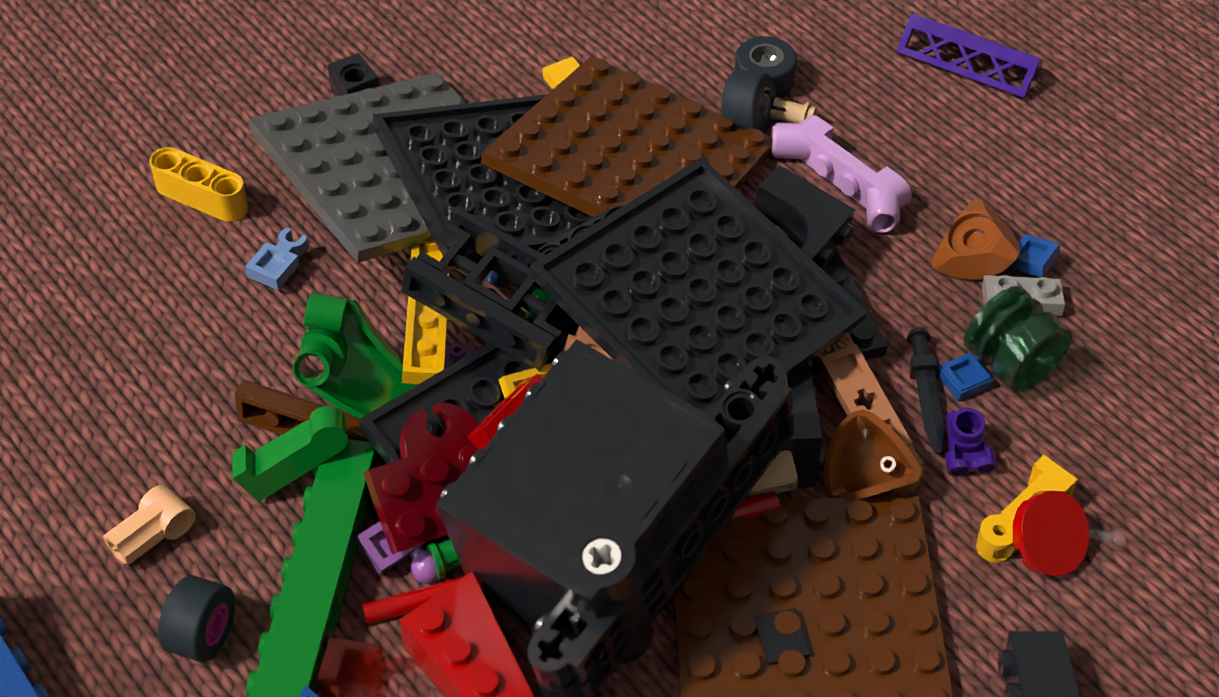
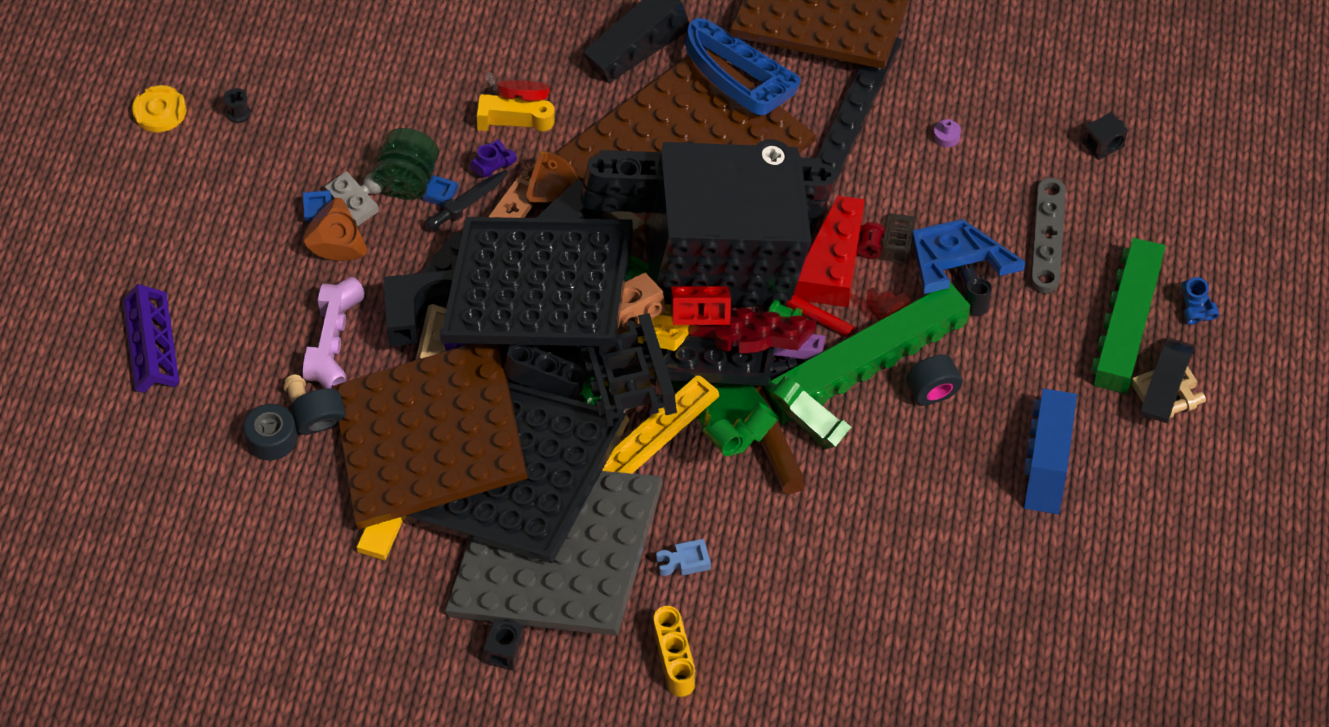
camera: 130 degrees left, 5 degrees up
light nougat piece [103,484,196,565] -> none

